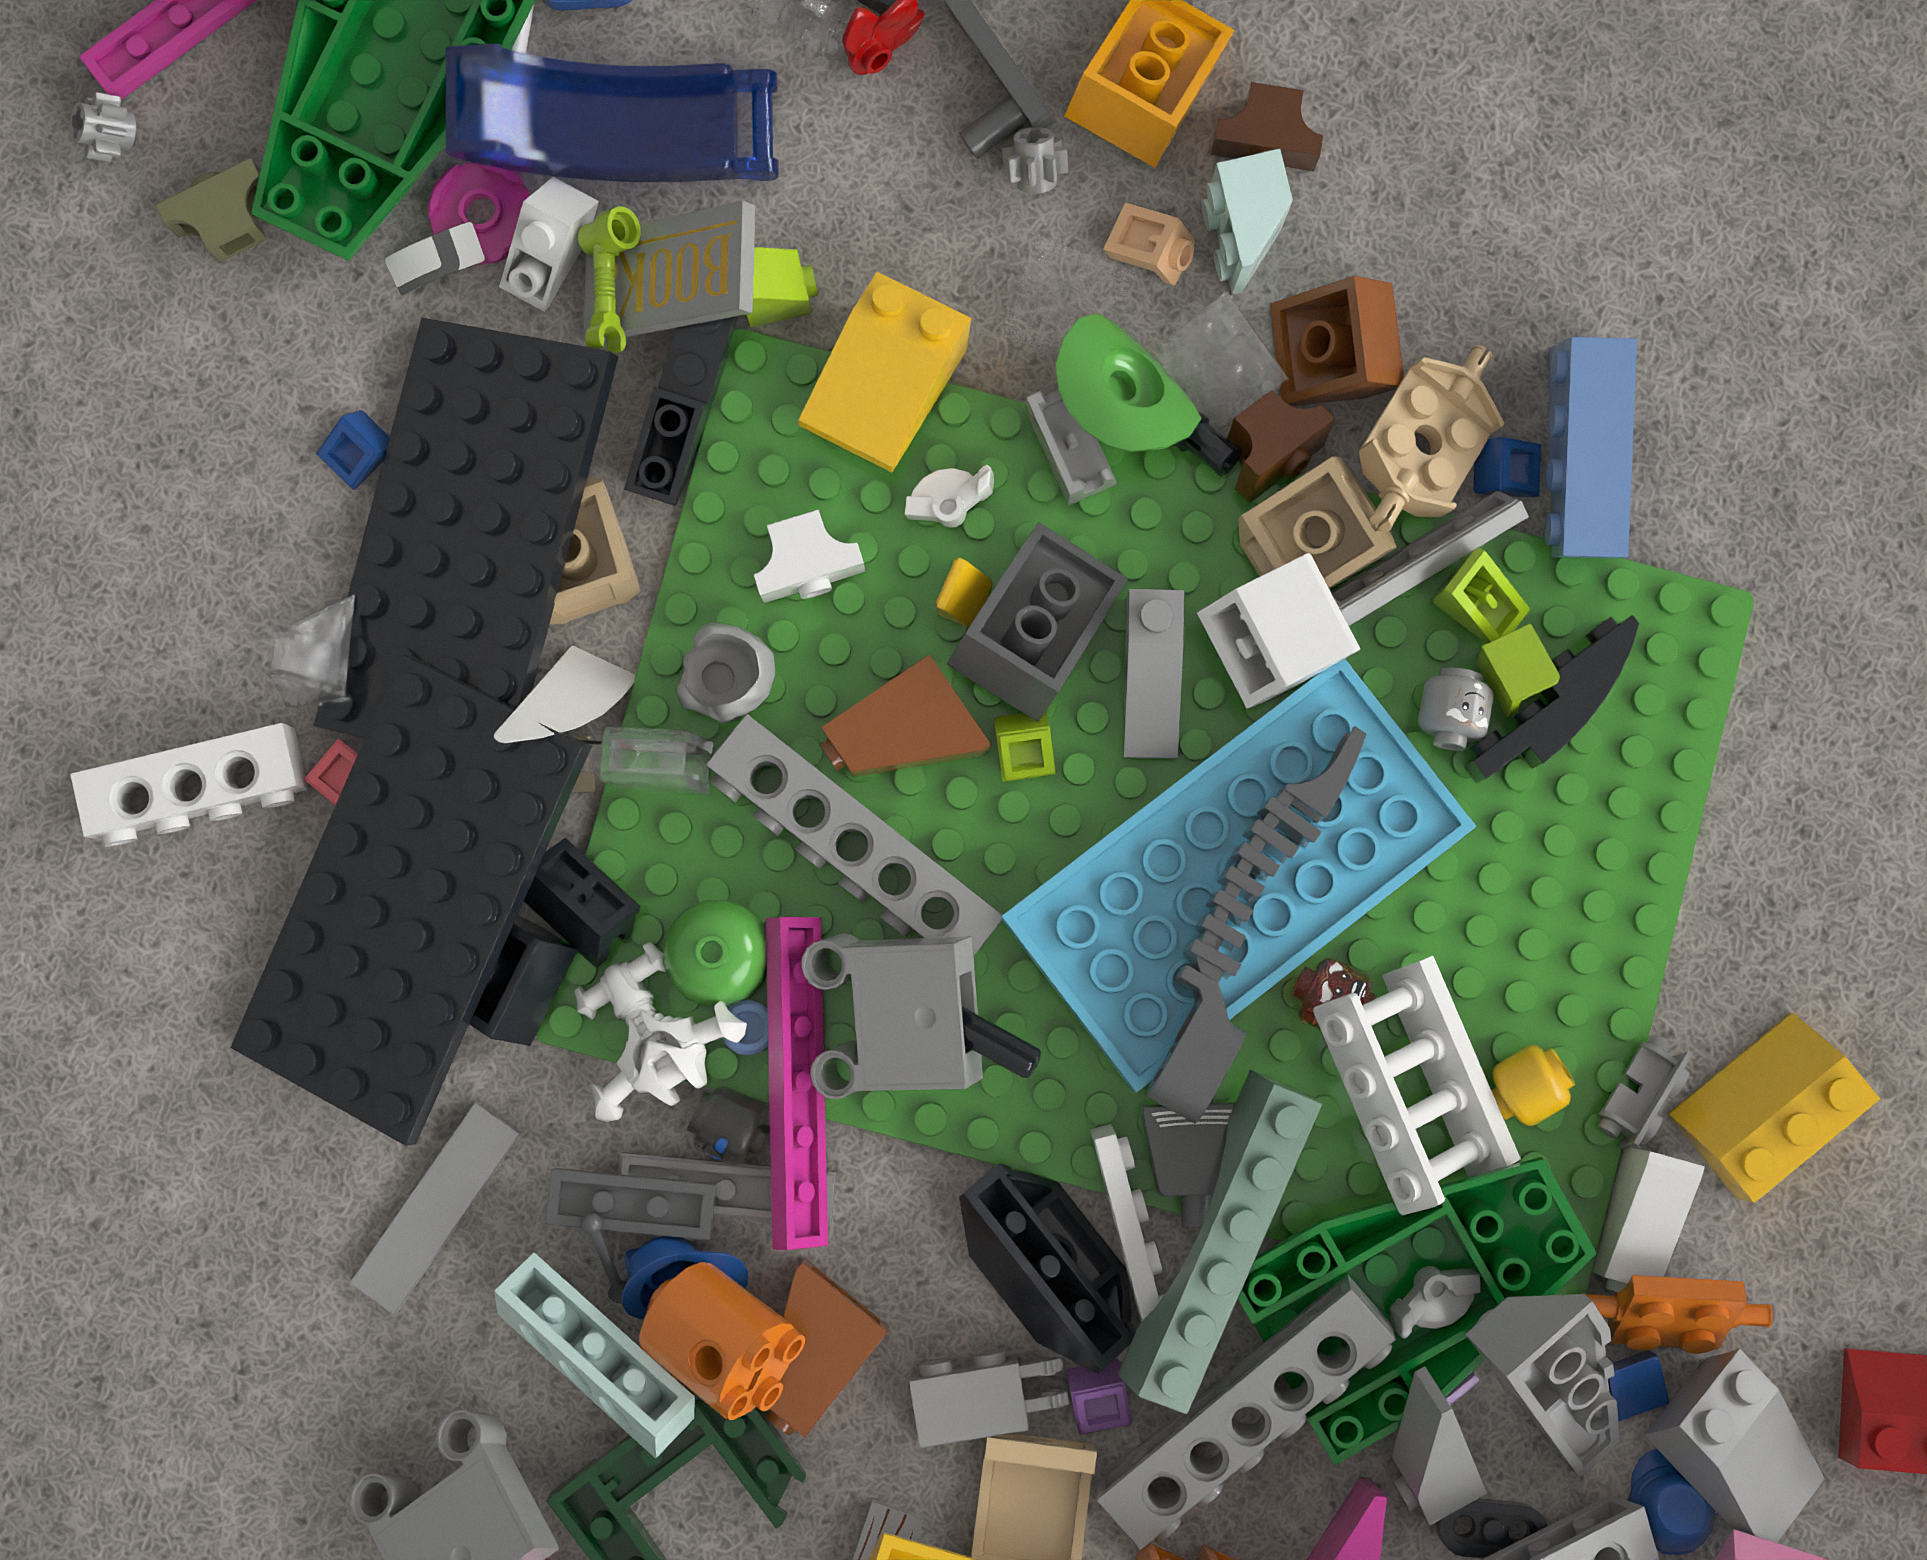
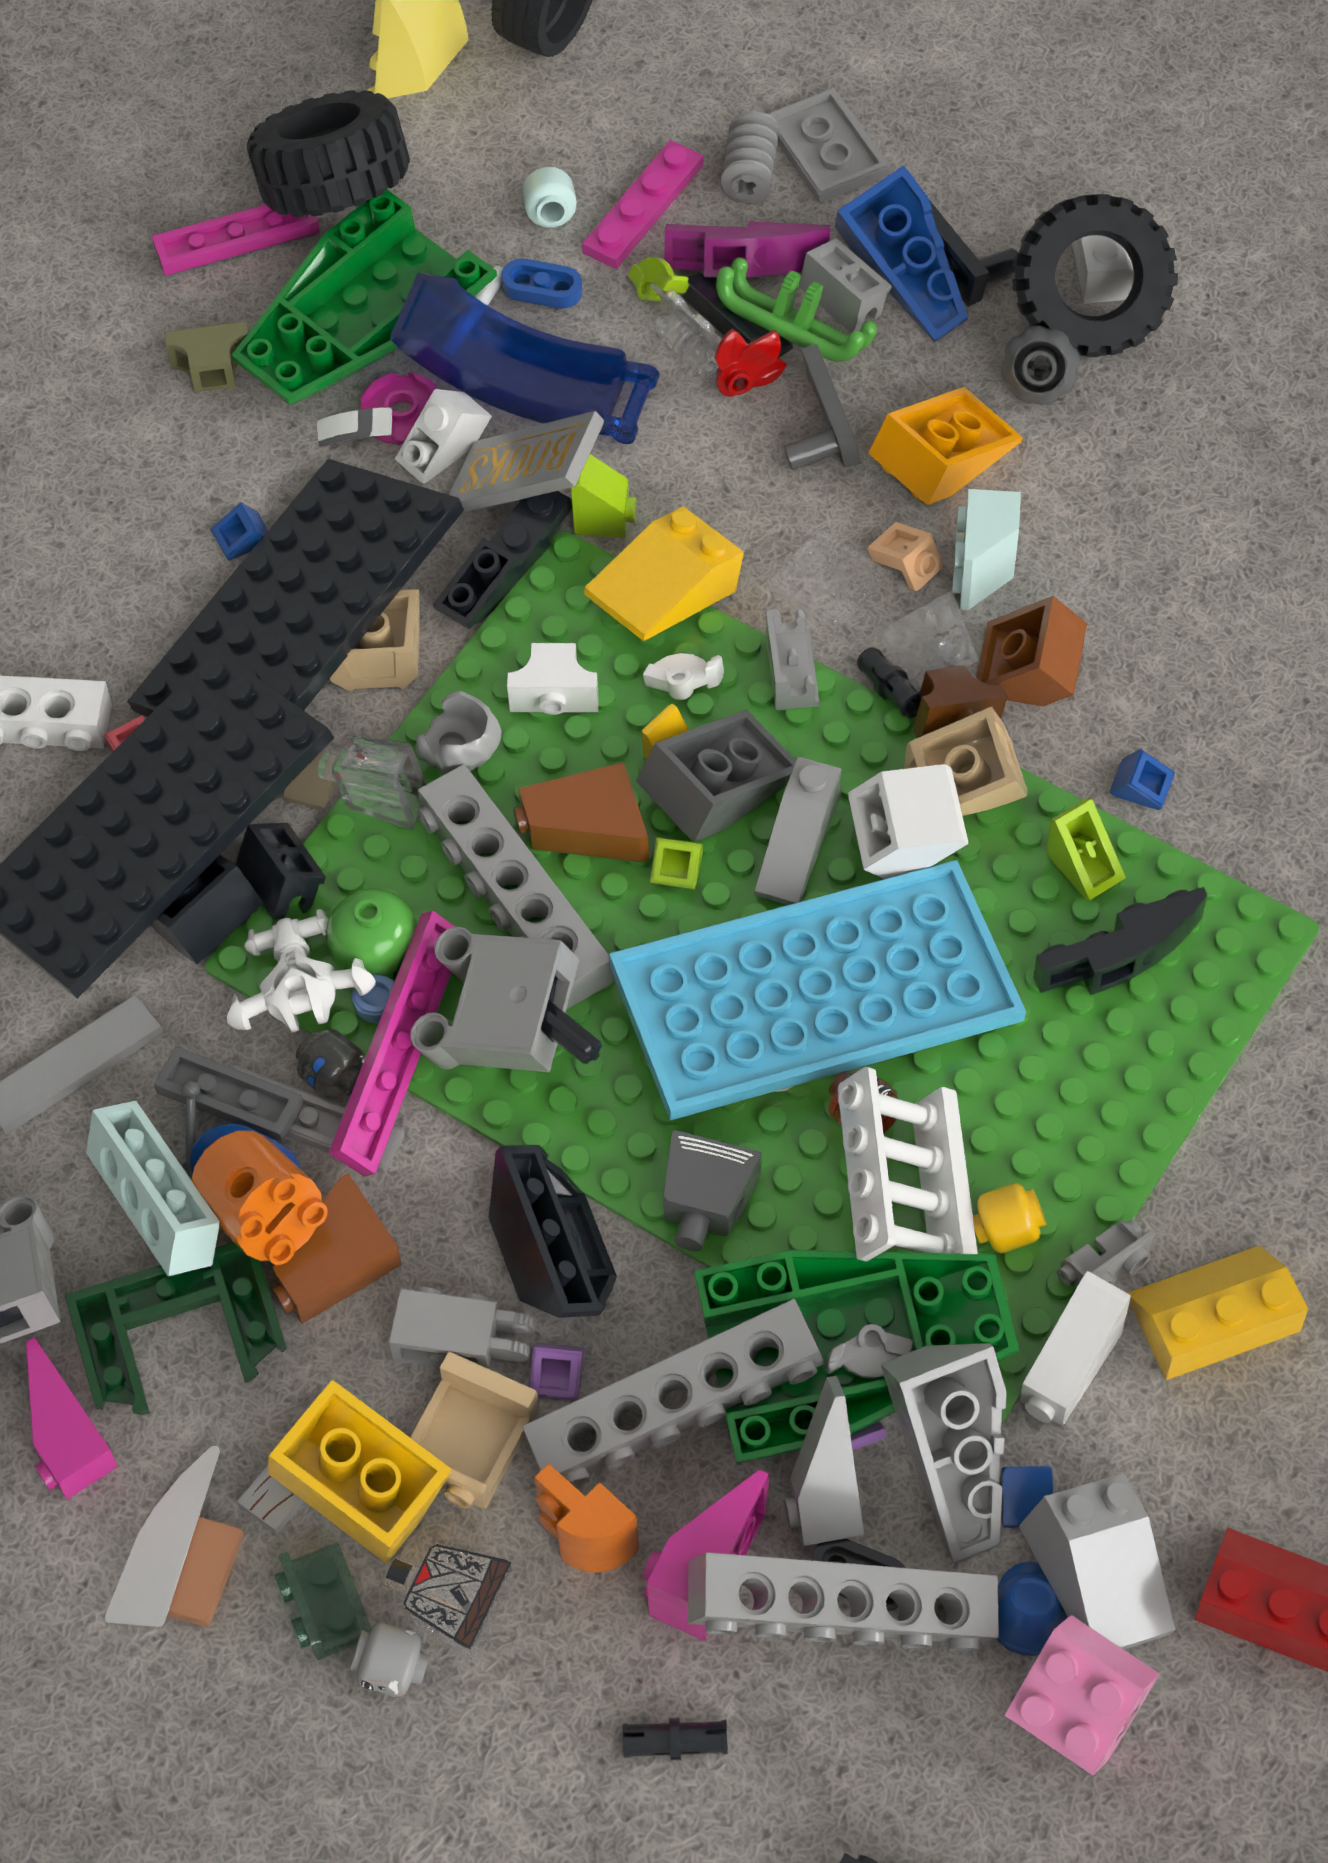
camera: 20 degrees right, 25 degrees down
light grey gear [69,92,136,162] -> none
clear slope [271,594,355,707] -> none
white sticker [494,646,636,743] -> none
lime brick [578,206,641,354] -> none
light grey gear [1002,127,1069,194] -> none
bright green hat [1055,313,1202,452] -> none
white plate [1090,1124,1165,1322] -> none
sand green arch [1118,1070,1322,1414] -> none
dark grey piece [1146,726,1366,1124] -> none
reddish brown brick [1211,82,1323,171] -> none
light grey tile [1331,491,1529,626] -> none
tan plate [1359,345,1504,532] -> none
light grey head [1418,667,1493,751] -> none
lime panel [1477,623,1560,717] -> none
medium blue wedge [1544,337,1637,559] -> none
orange plate [1581,1275,1773,1354] -> none

